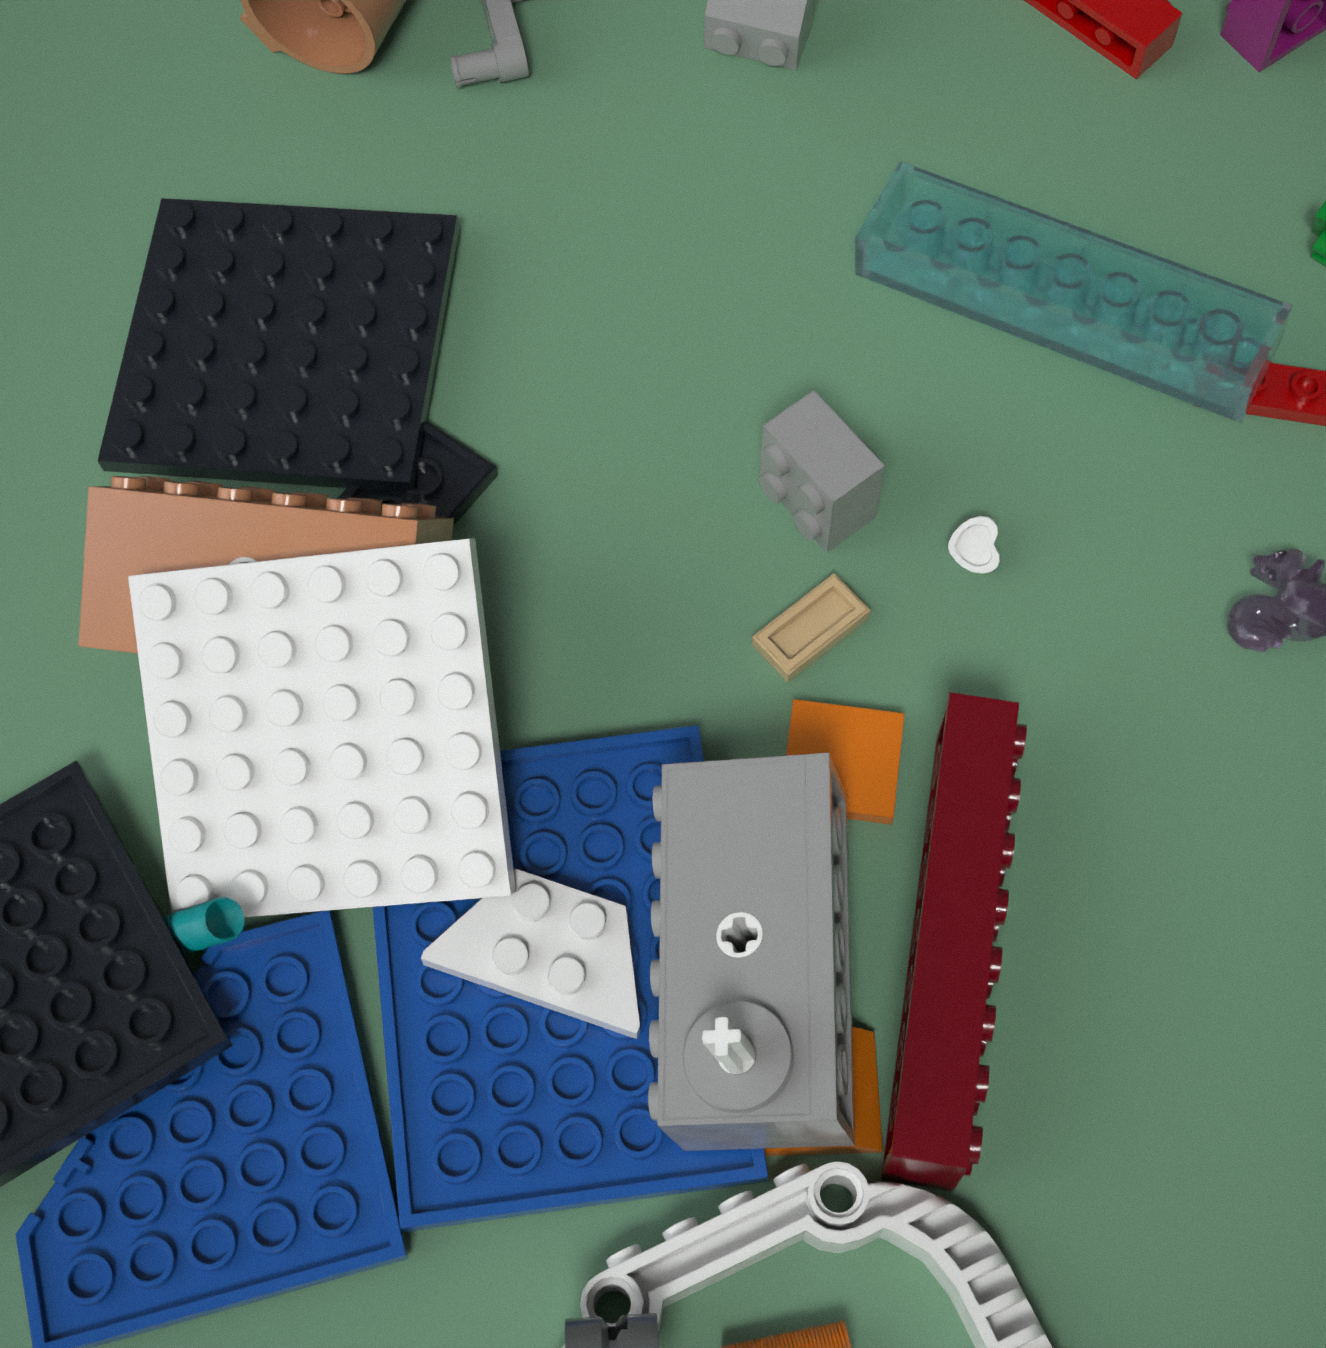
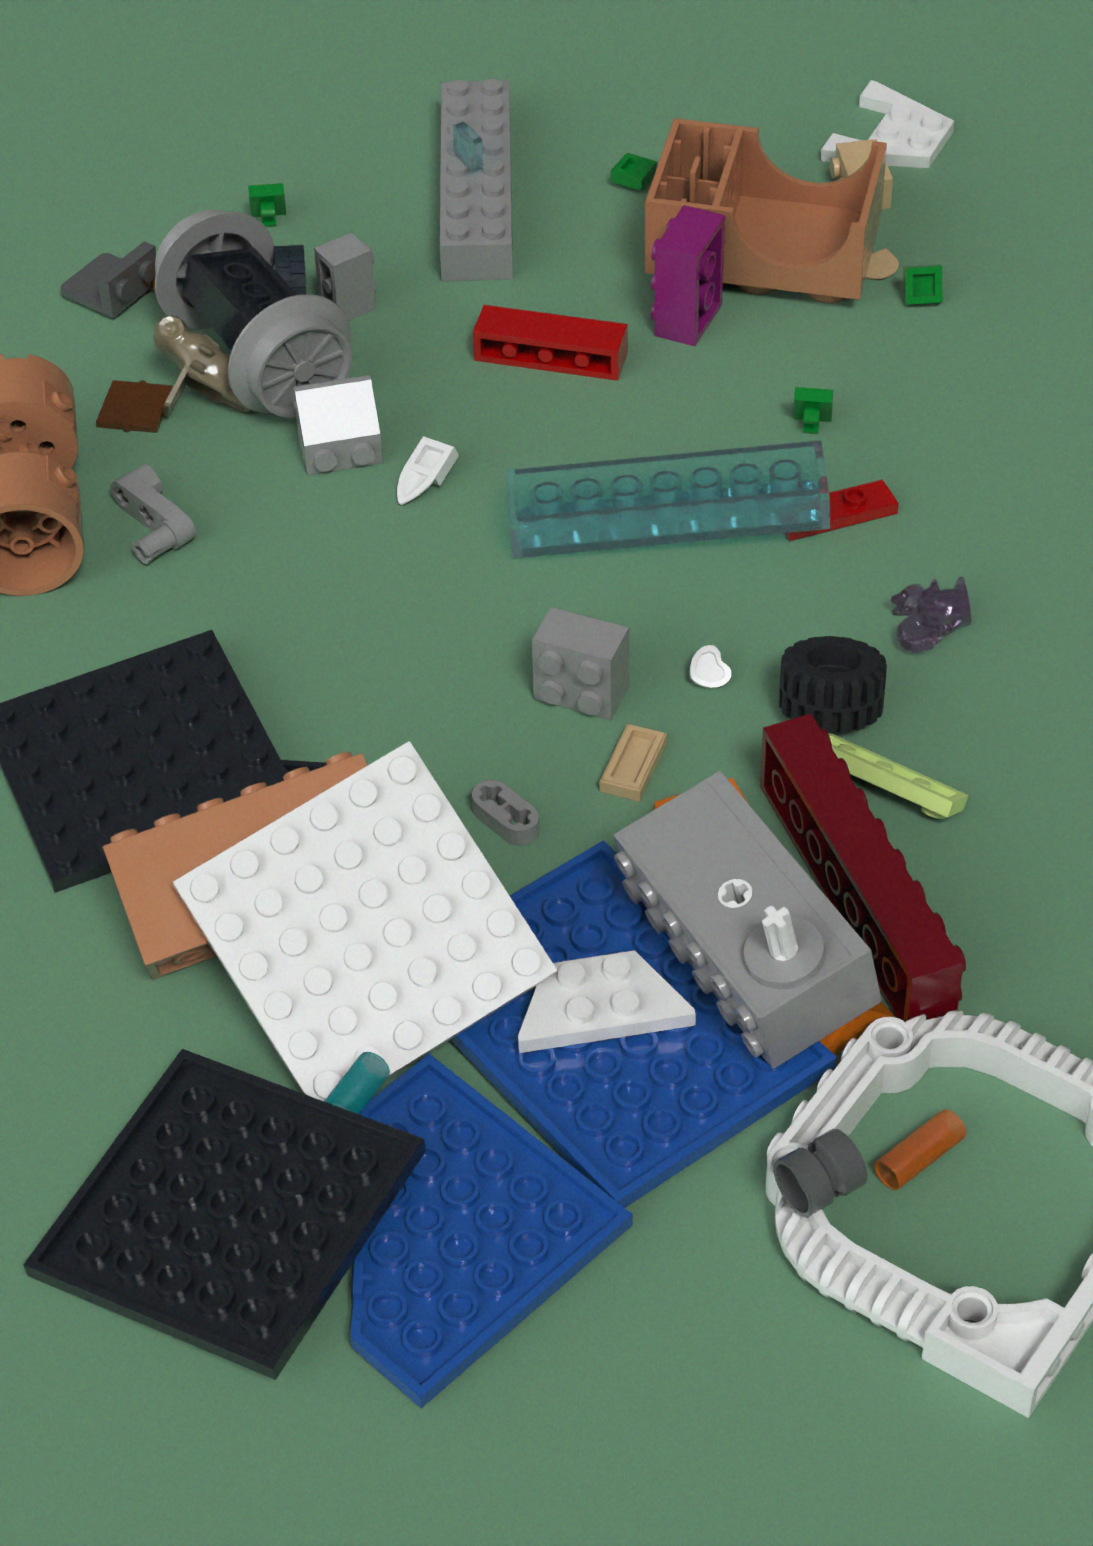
camera: 30 degrees left, 20 degrees down
none -> white plate [397,436,459,505]
none -> light grey beam [471,780,540,846]
none -> black tyre [779,636,887,733]
none -> yellowish green plate [828,733,969,819]

